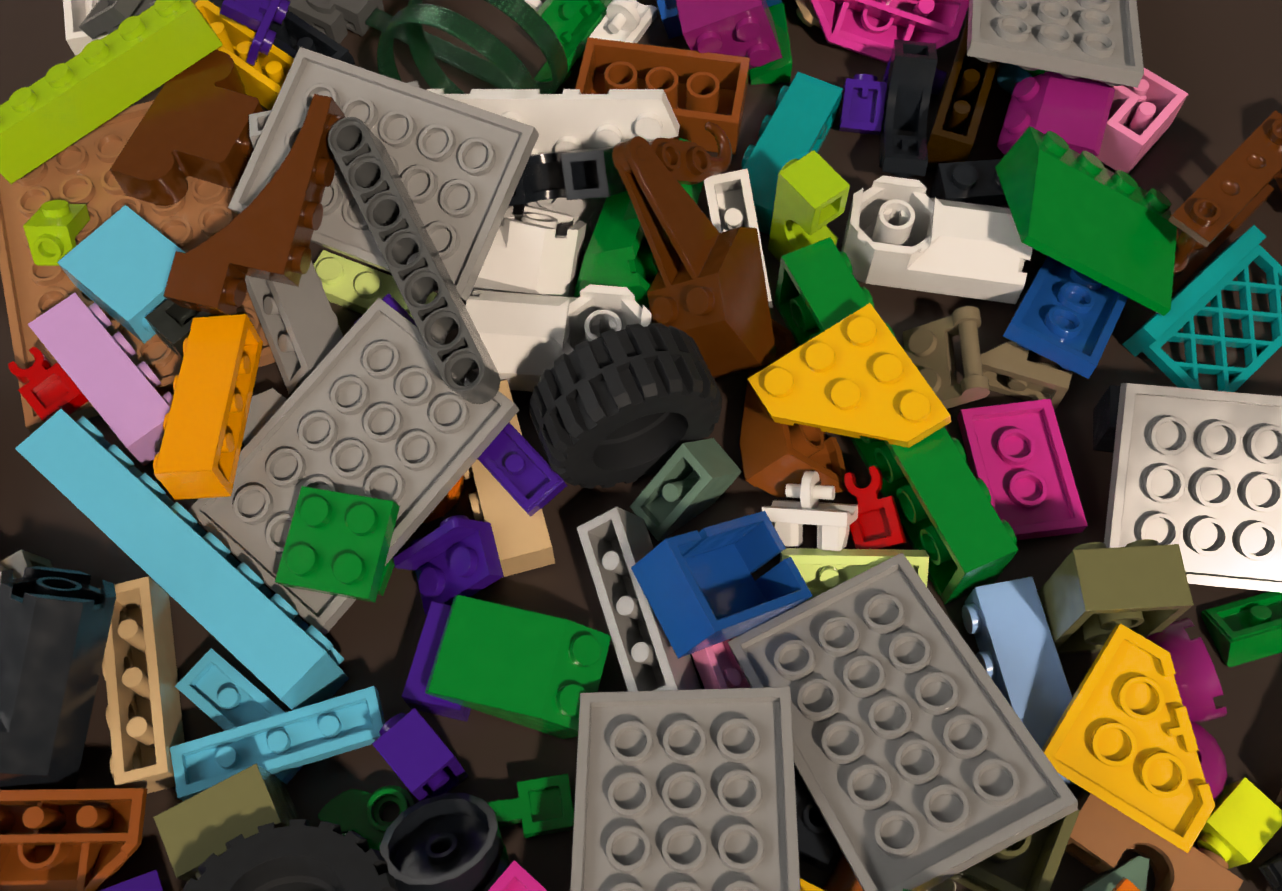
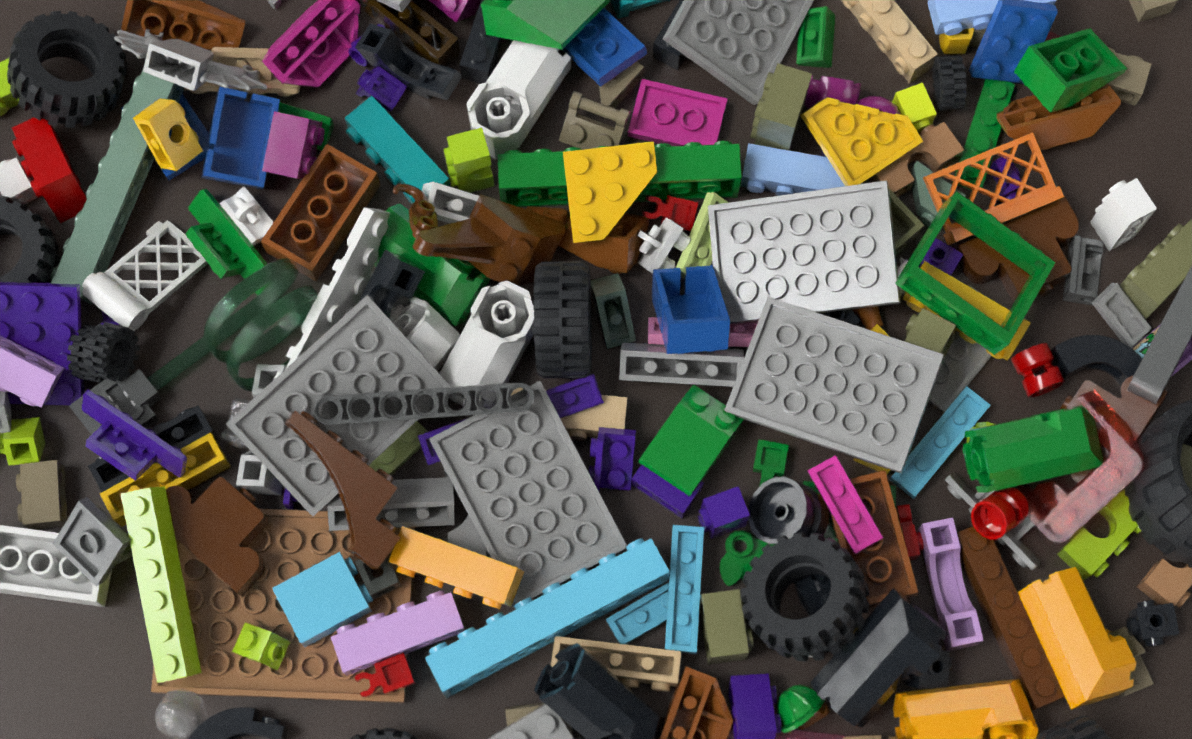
camera: 70 degrees left, 10 degrees up
green plate [275,486,400,603] -> none

